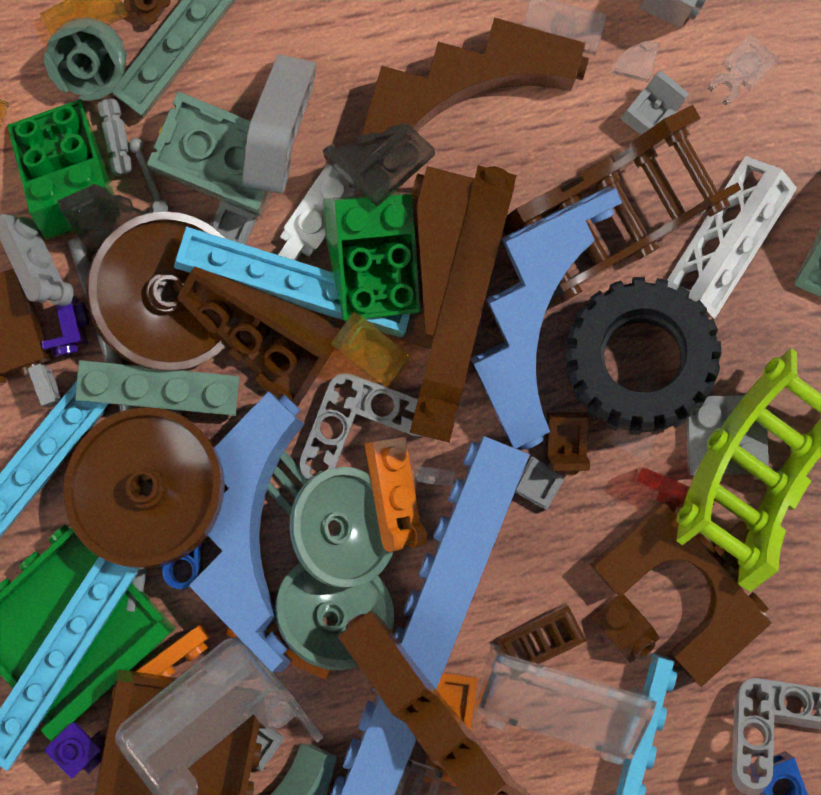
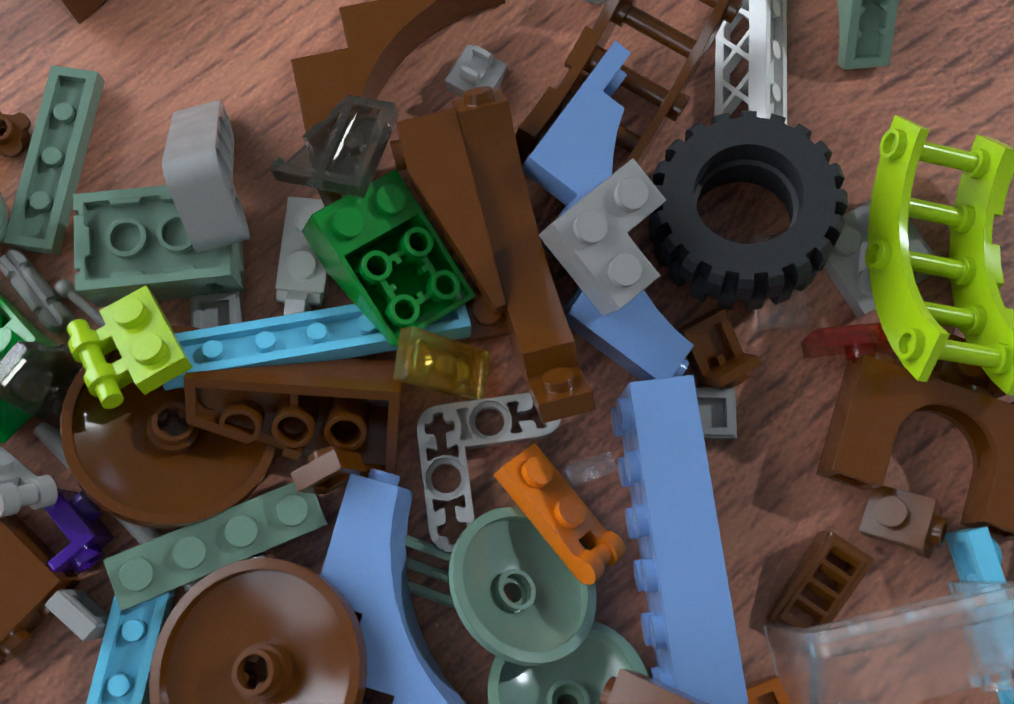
camera: 25 degrees left, 10 degrees down
none -> lime plate [67,285,193,409]
none -> reddish brown plate [291,446,367,495]
none -> light grey tile [445,44,508,98]
none -> light grey brick [538,158,666,316]

